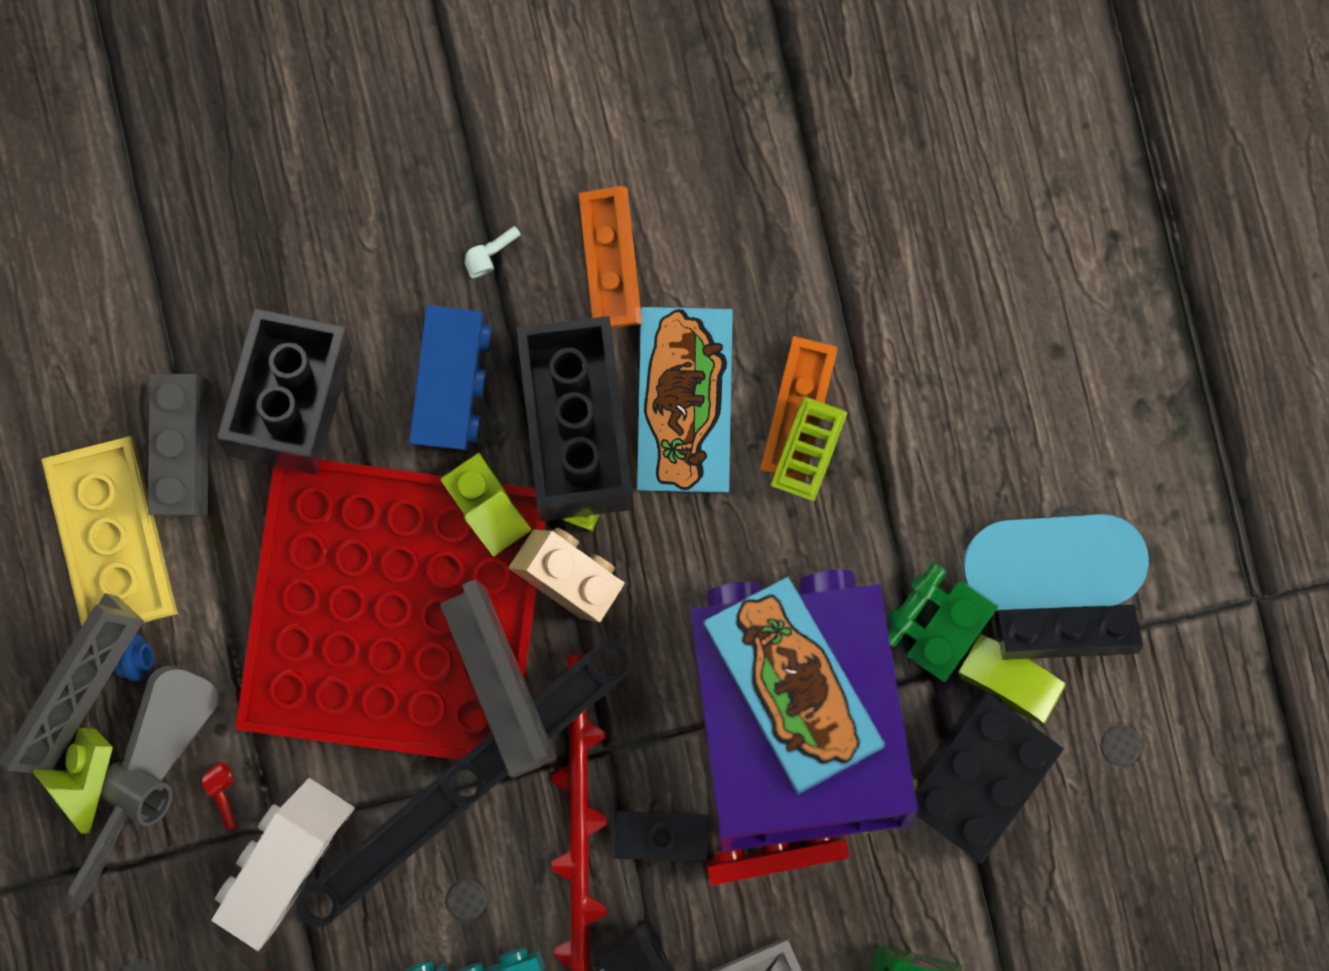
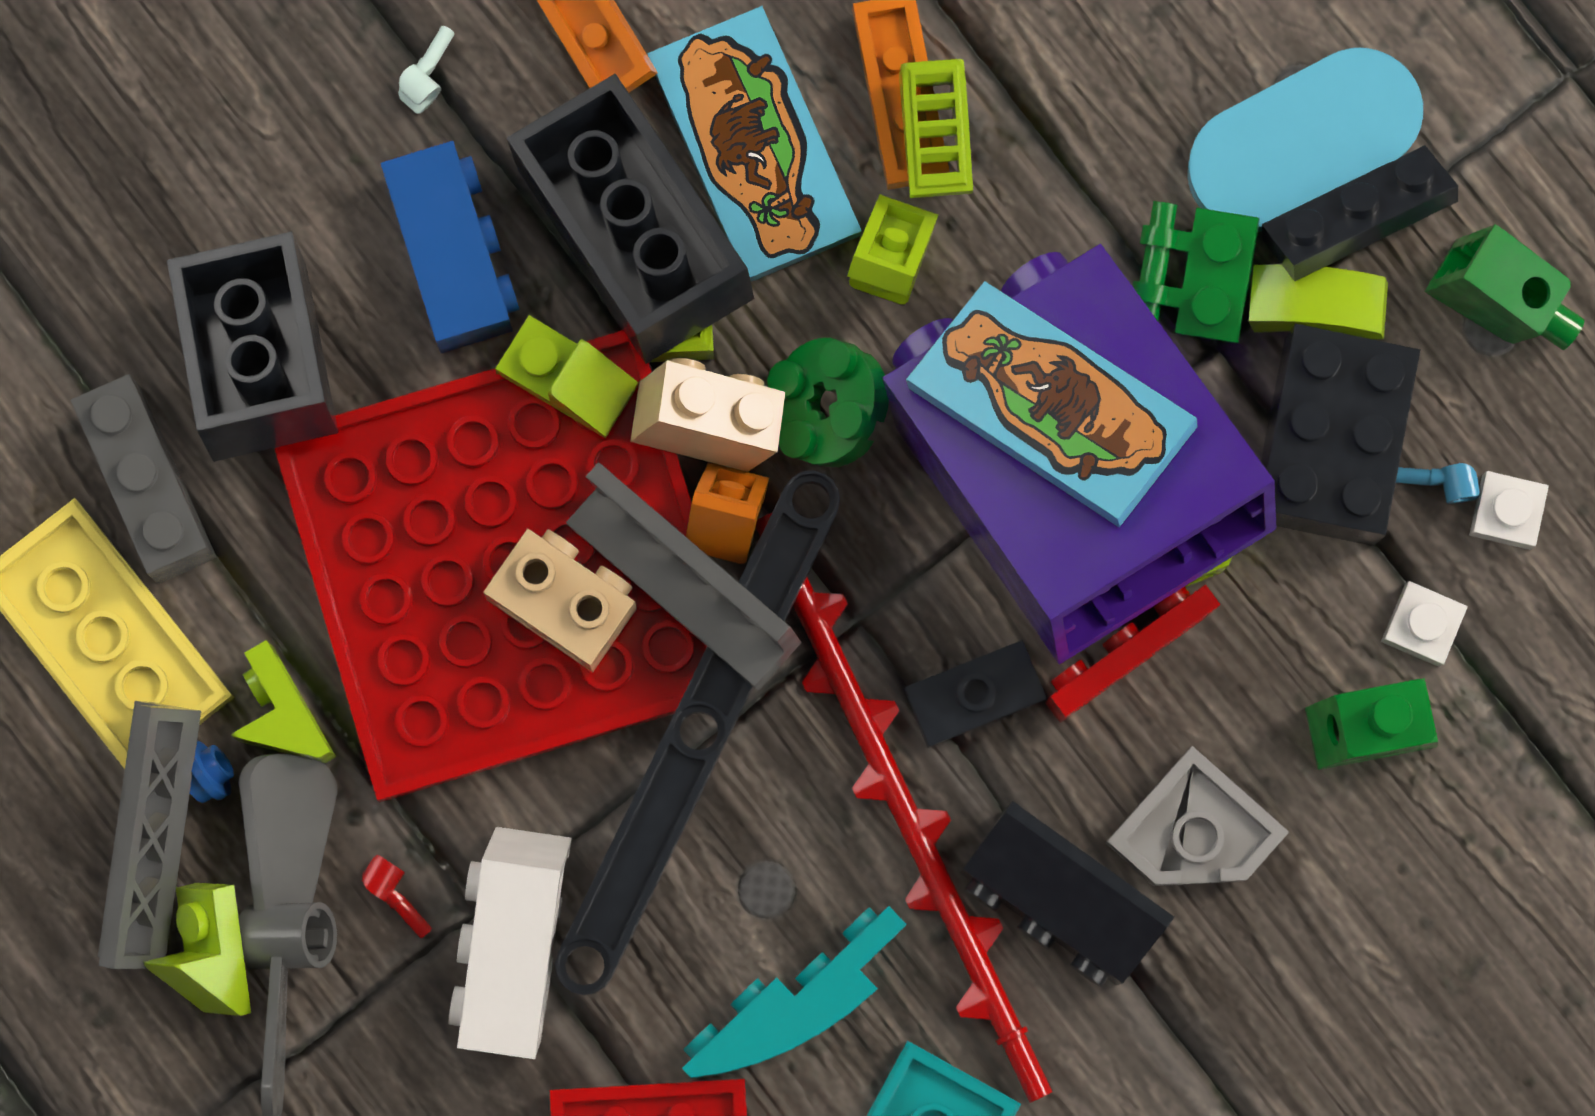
camera: 30 degrees left, 5 degrees down
none -> lime slope [231,640,336,763]
none -> tan brick [483,529,637,672]
none -> orange slope [686,462,769,564]
none -> green plate [767,338,889,467]
none -> lime slope [847,194,938,304]
none -> white plate [1381,581,1468,667]
none -> dark azure hand [1396,463,1480,504]
none -> green torso [1424,224,1585,350]
none -> white plate [1469,471,1549,550]

